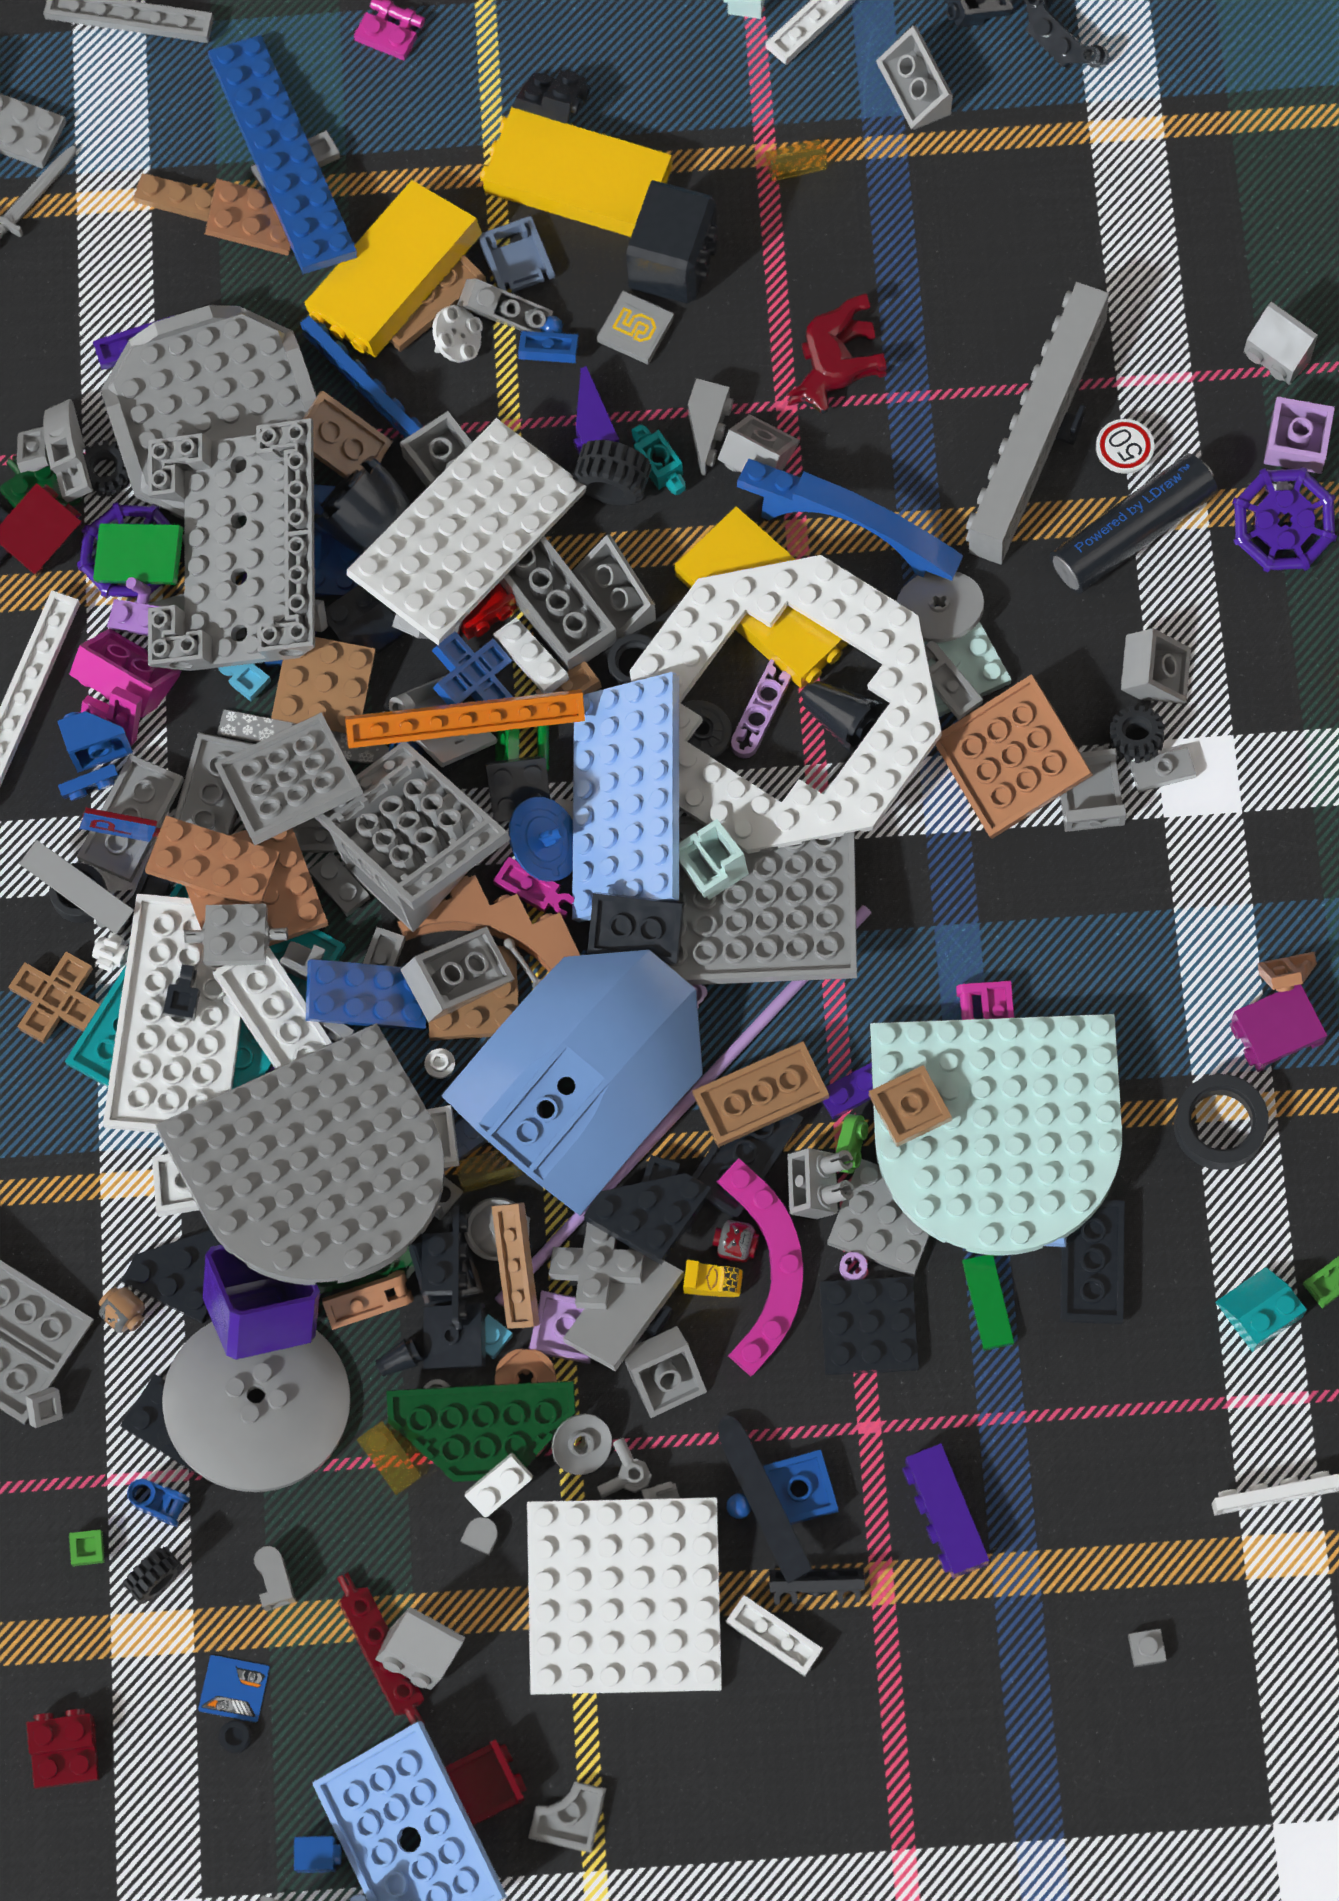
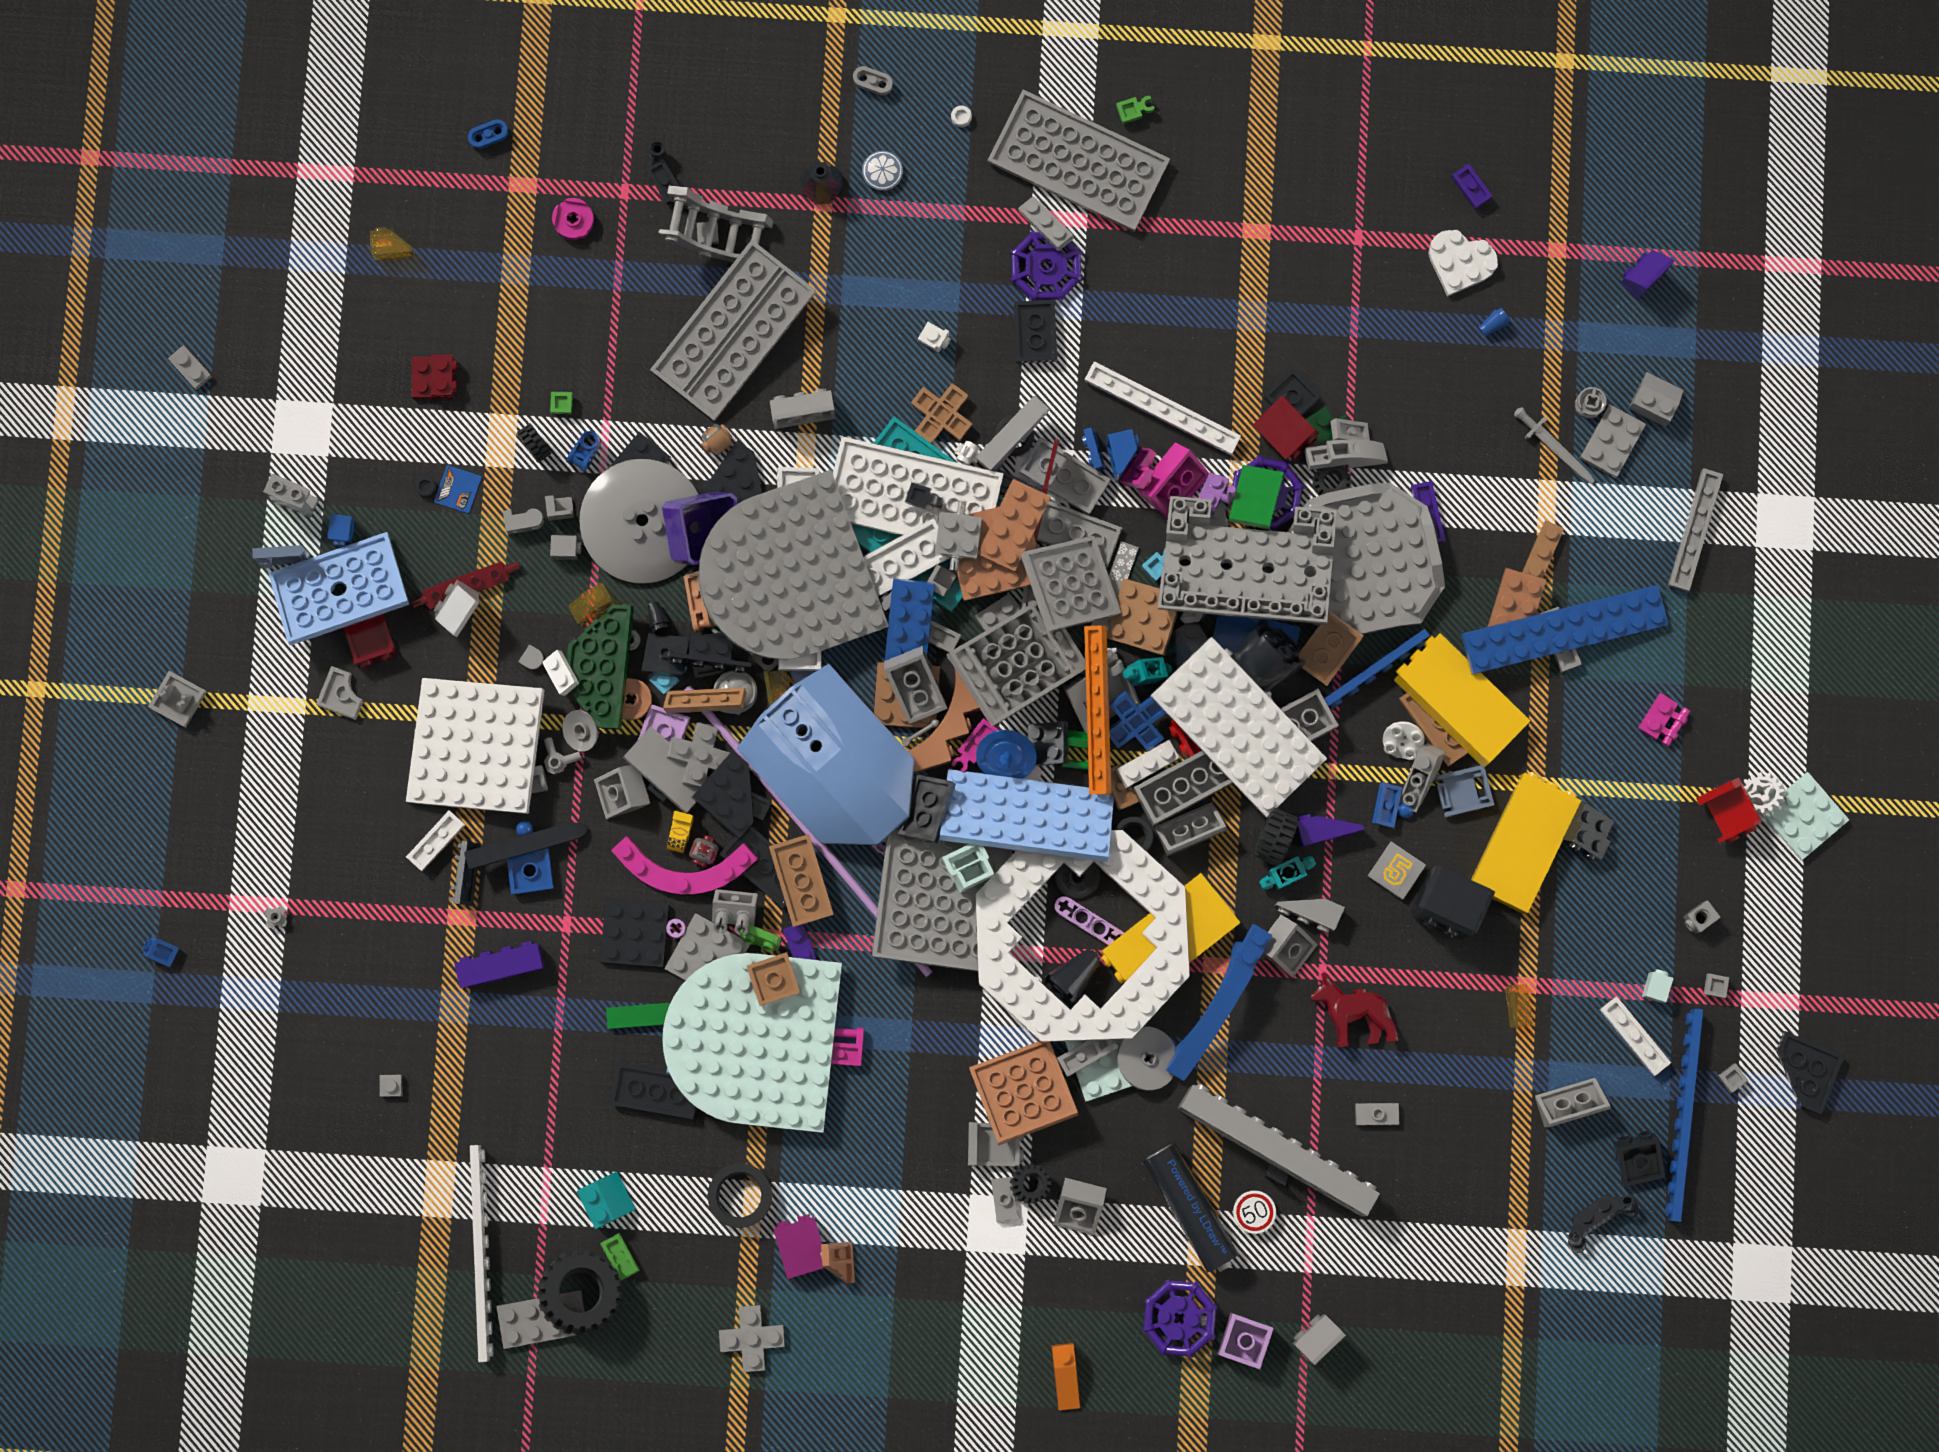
camera: 90 degrees right, 10 degrees up
light grey plate [26,1387,63,1428] -> none
white plate [425,1048,455,1079] -> none
none -> light grey plate [264,906,287,928]
none -> light grey panel [545,495,574,521]
none -> light grey brick [550,535,582,560]
none -> light grey slope [770,389,836,429]
none -> teal piece [1123,657,1172,686]
none -> light grey plate [1355,1103,1399,1125]

